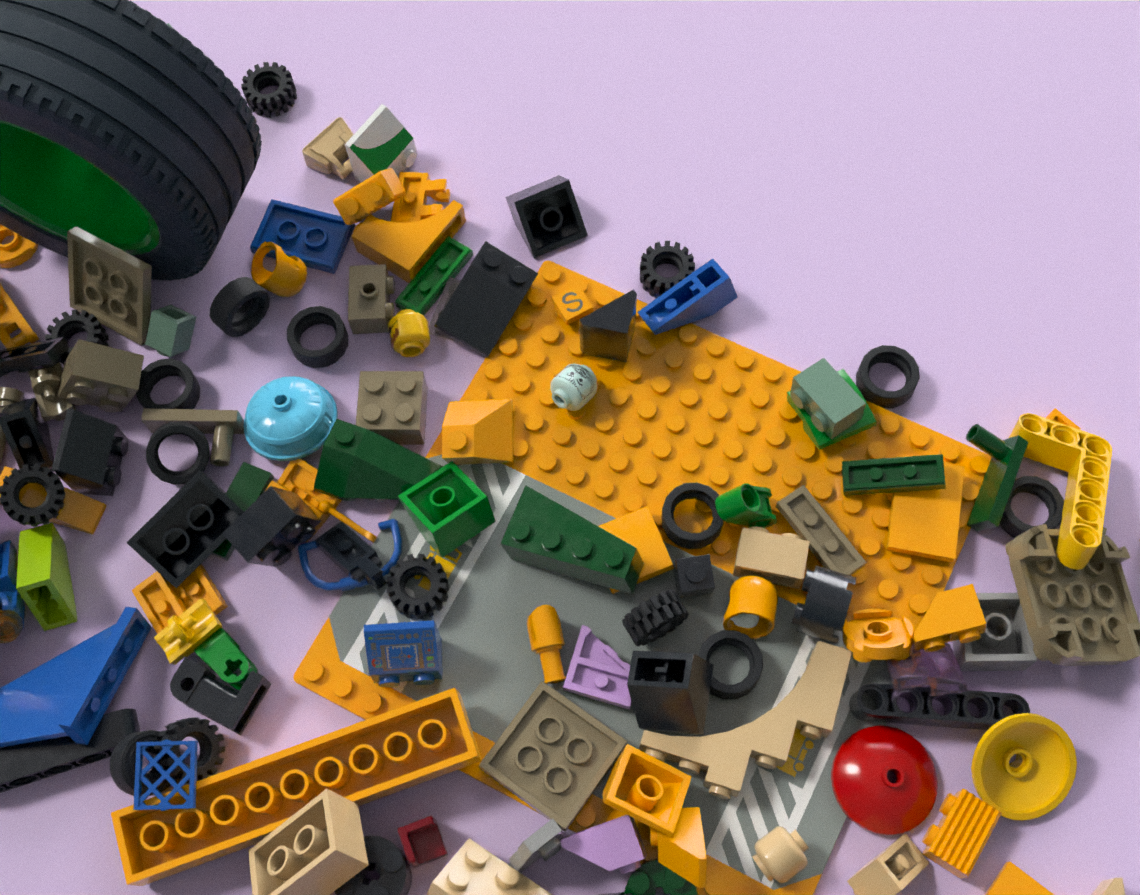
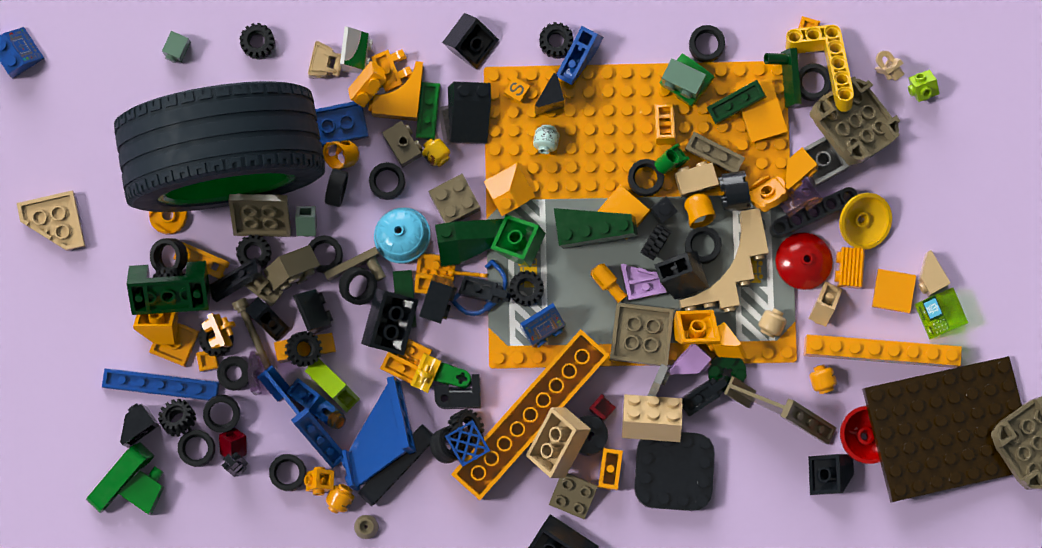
camera: 30 degrees left, 15 degrees up
none -> light orange slope [655,104,675,145]

